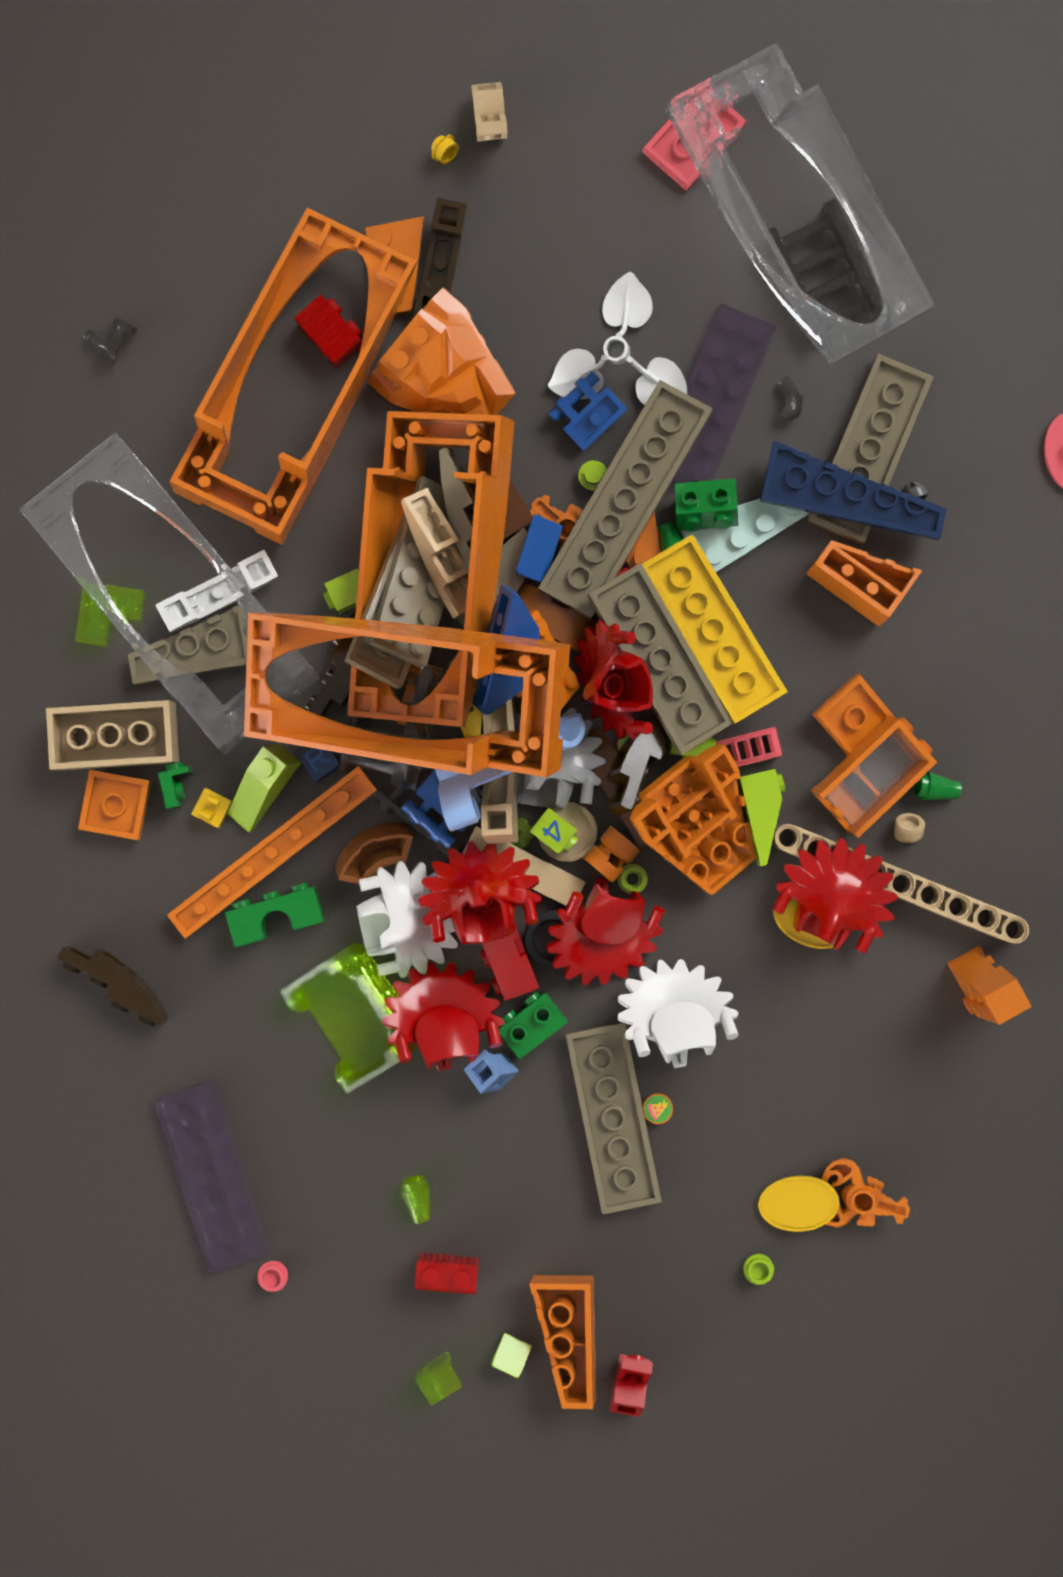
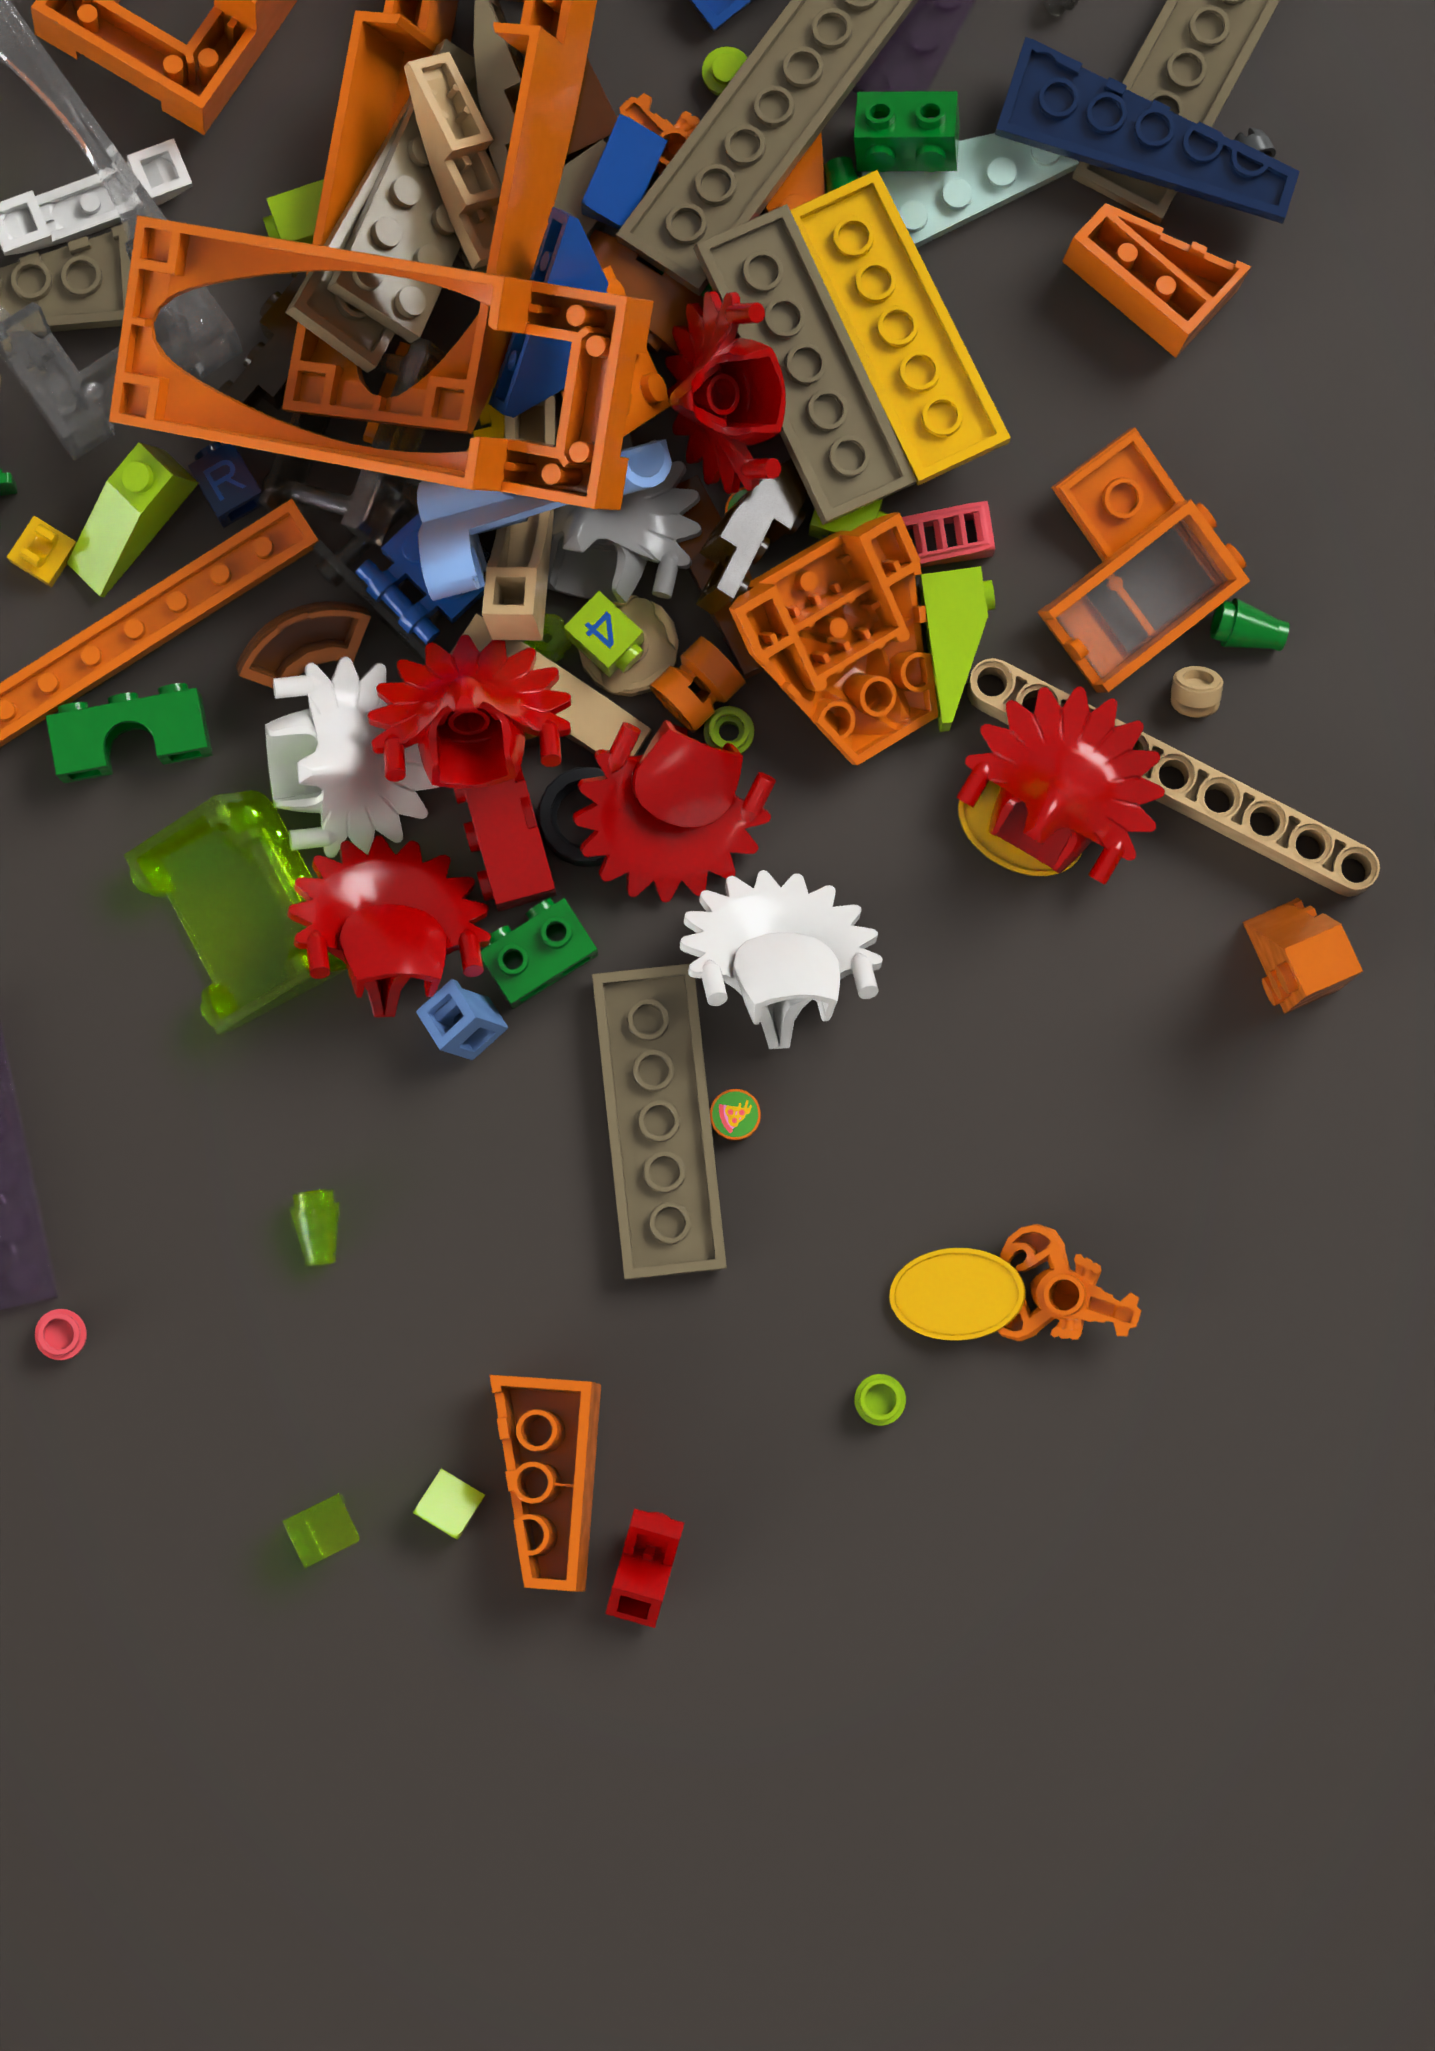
camera: 10 degrees right, 5 degrees down
red brick [414,1252,479,1294] -> none

